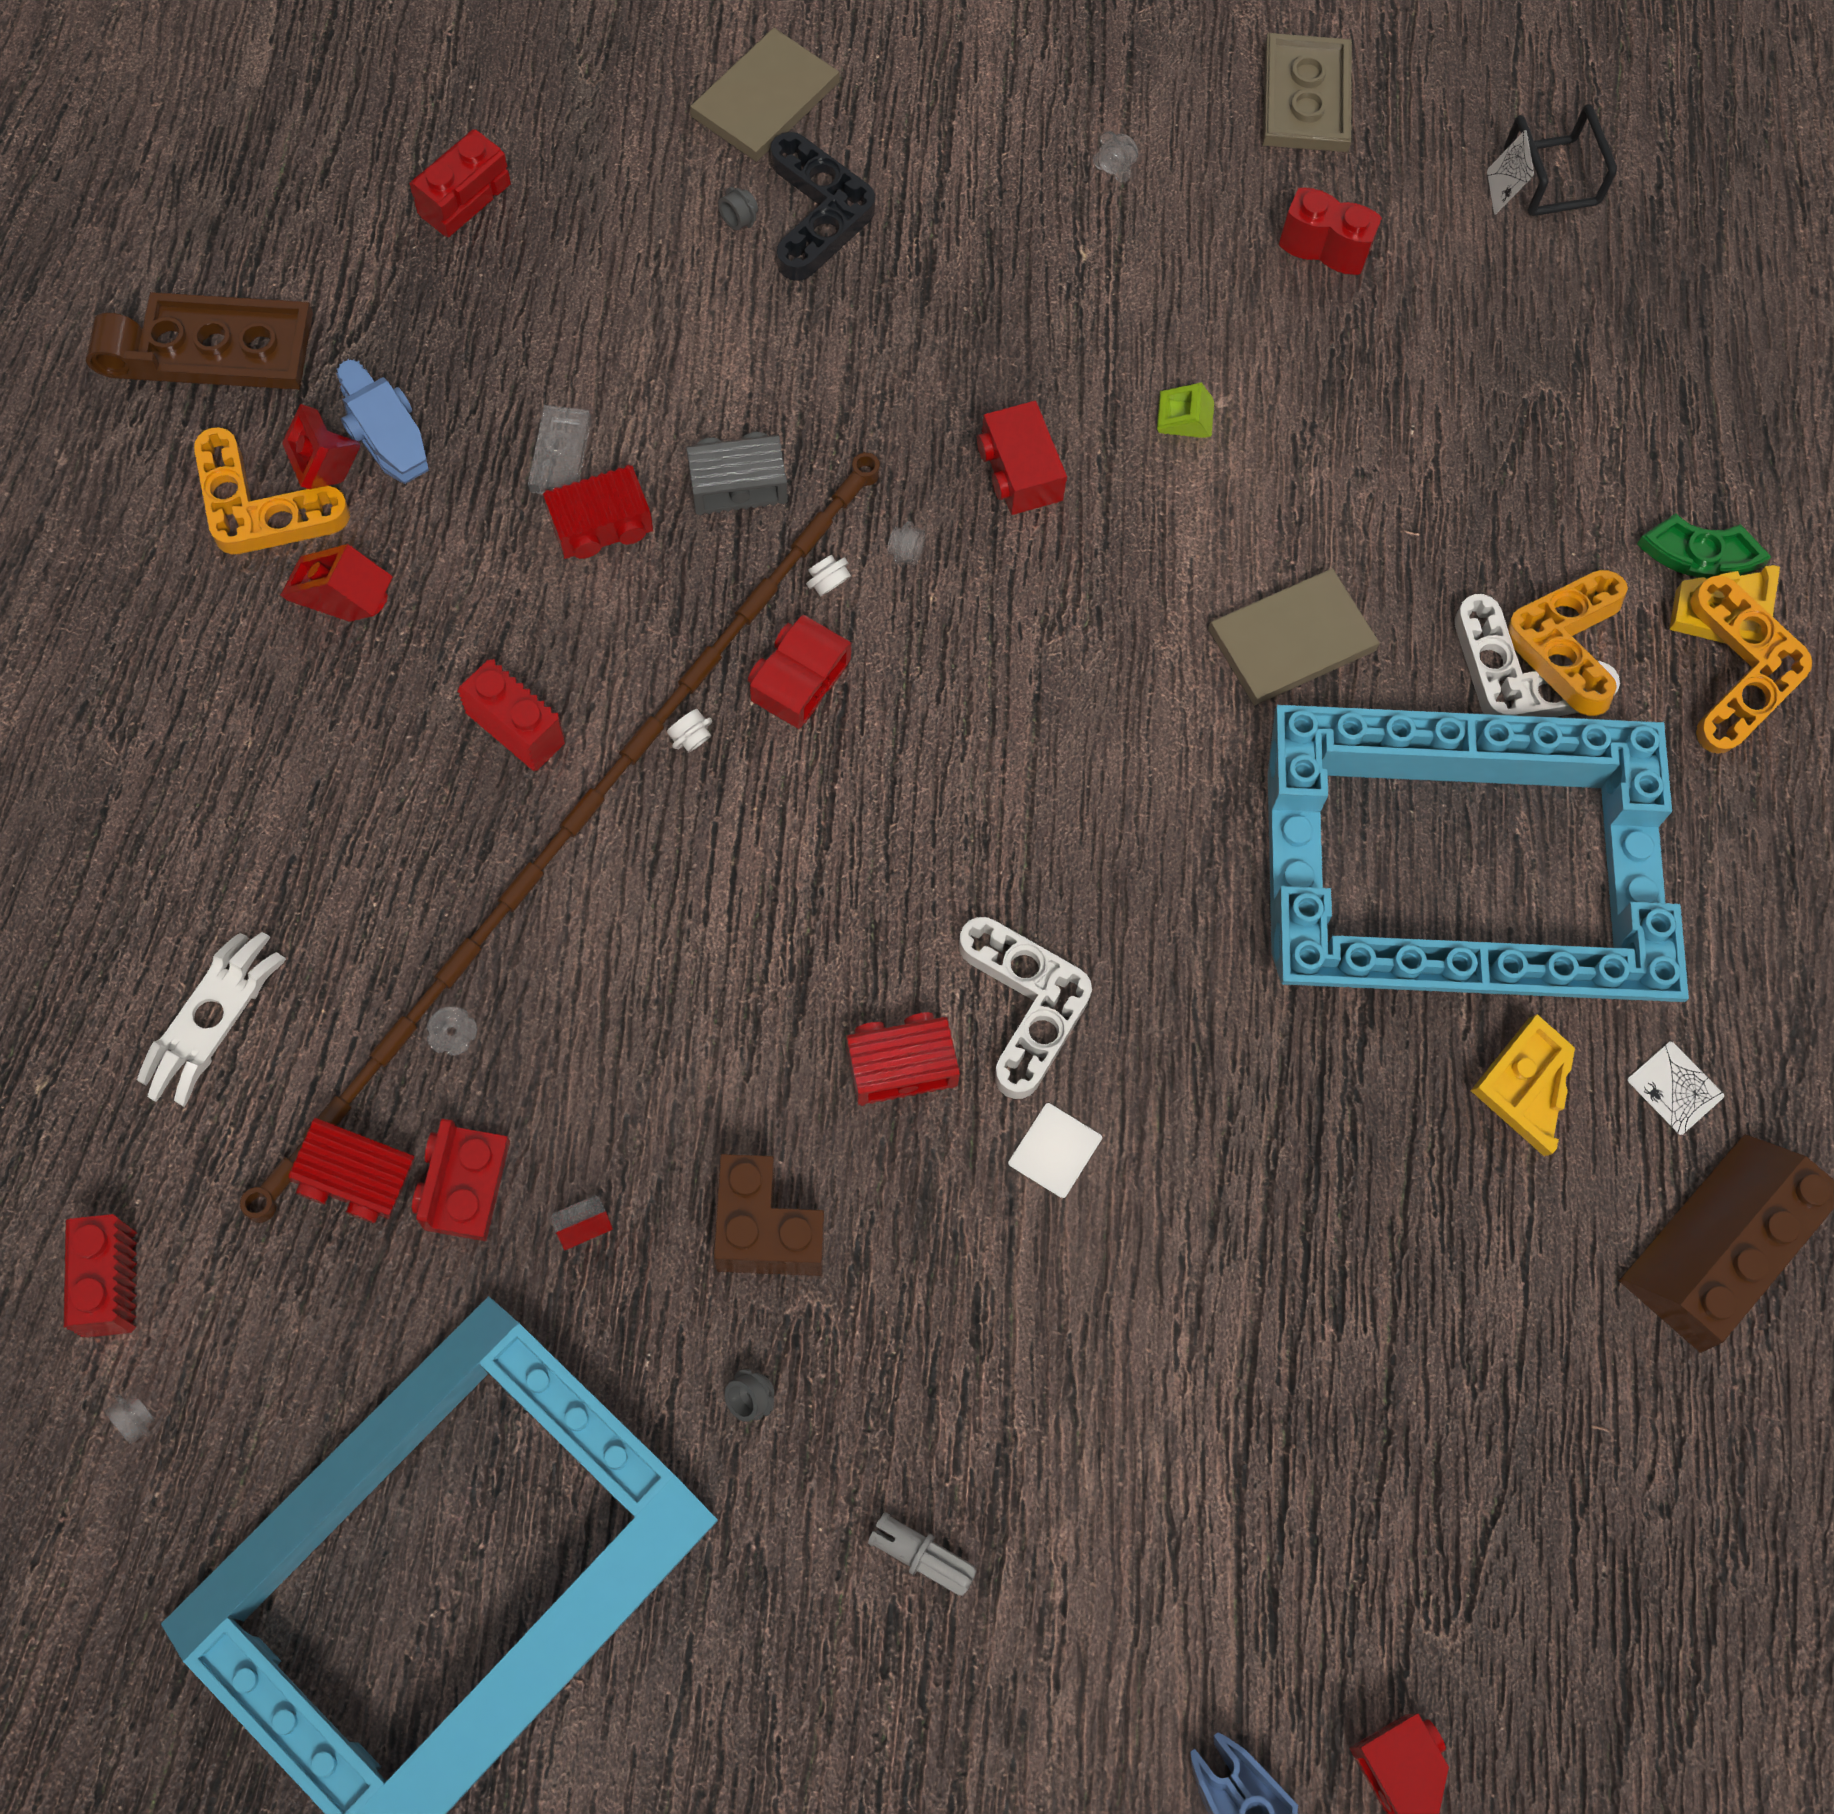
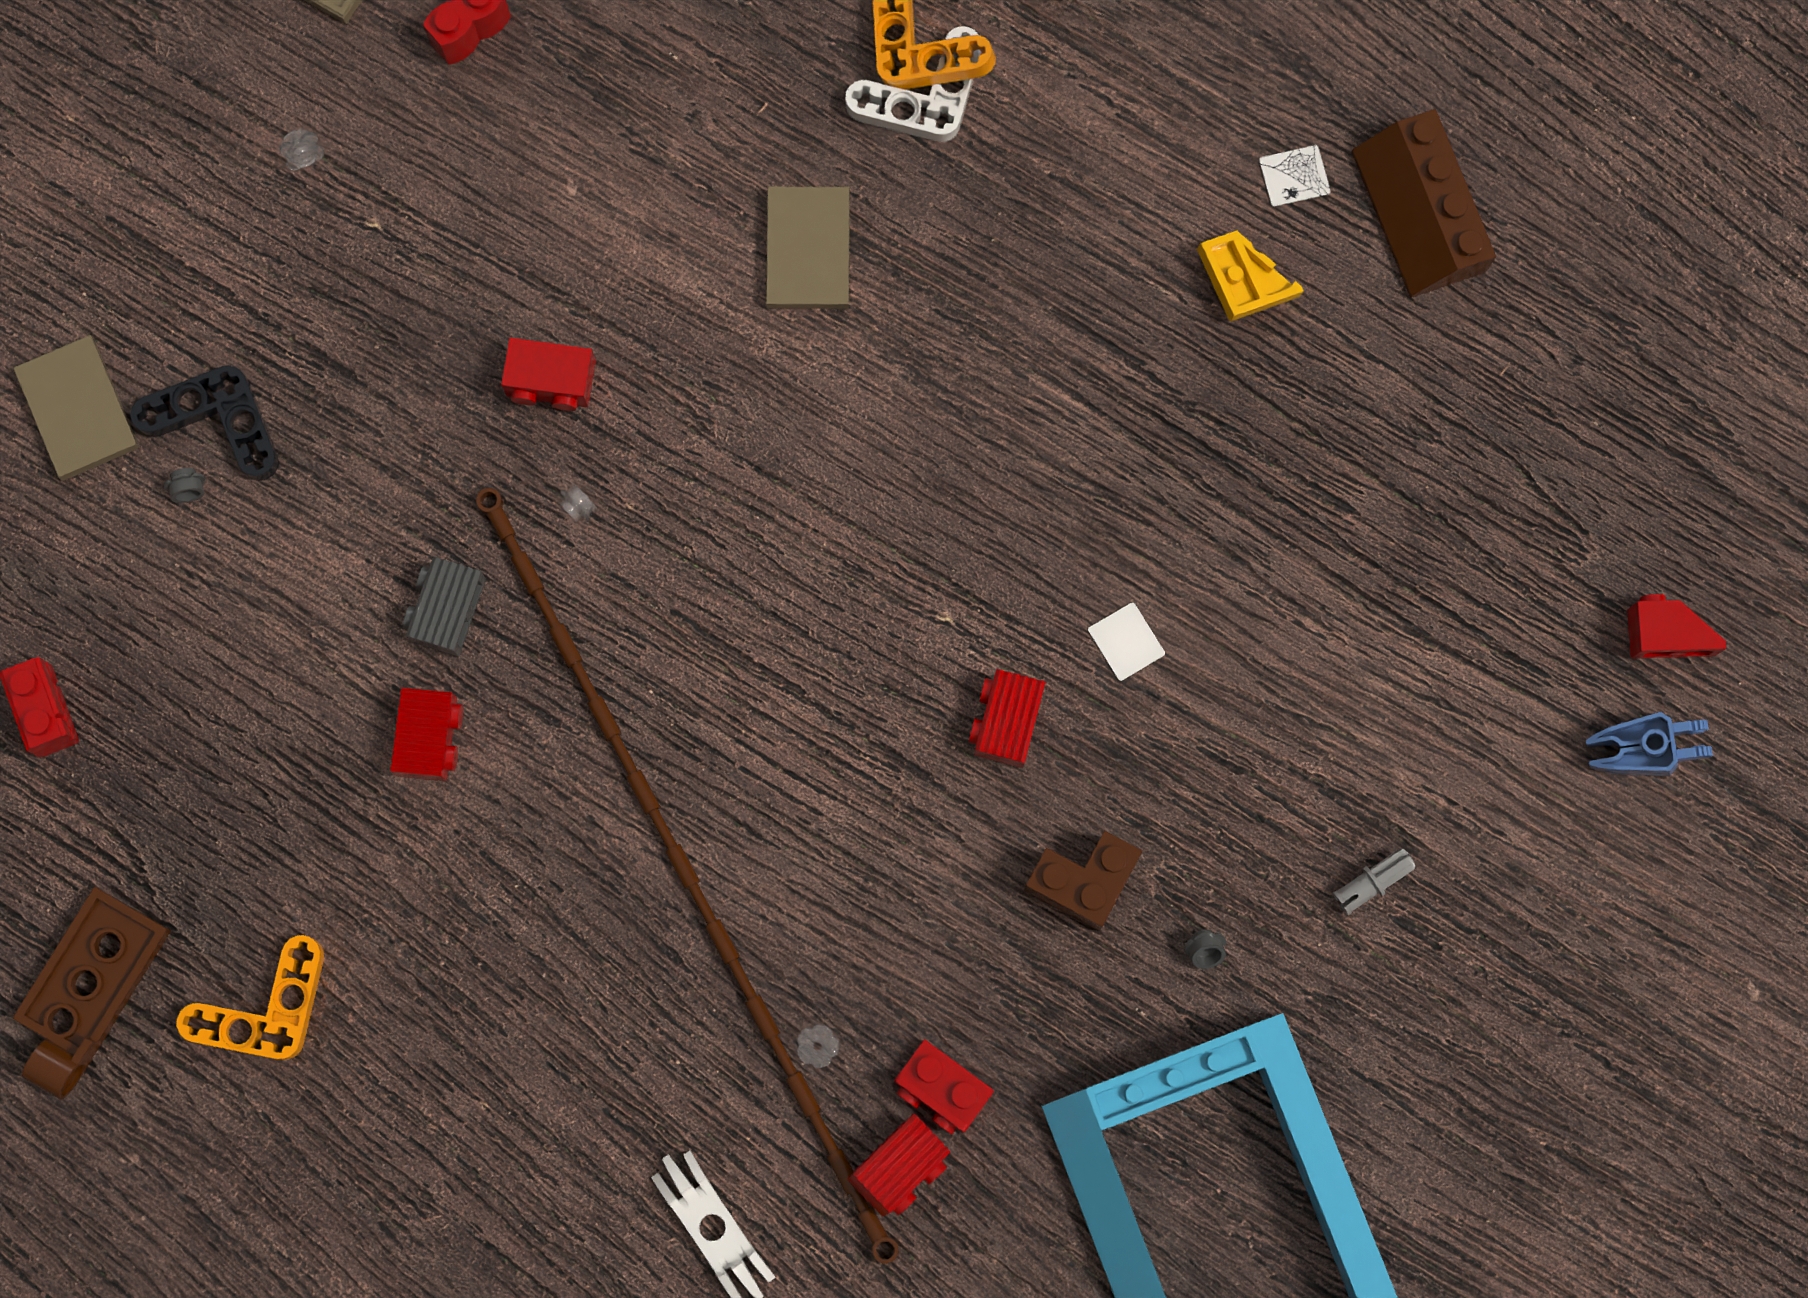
camera: 60 degrees left, 10 degrees up
red slope [280,544,393,622] -> none
red slope [282,404,361,489] -> none
medium blue hinge [336,359,429,484] -> none
red brick [457,659,565,771] -> none
clear plate [528,405,591,494] -> none
tile [549,1195,613,1251] -> none
white plate [667,709,712,753] -> none
red brick [748,614,852,729] -> none
white plate [806,555,851,597] -> none
white beam [959,917,1092,1099] -> none
lime slope [1157,382,1214,438] -> none
medium azure slope [1268,705,1689,1002] -> none

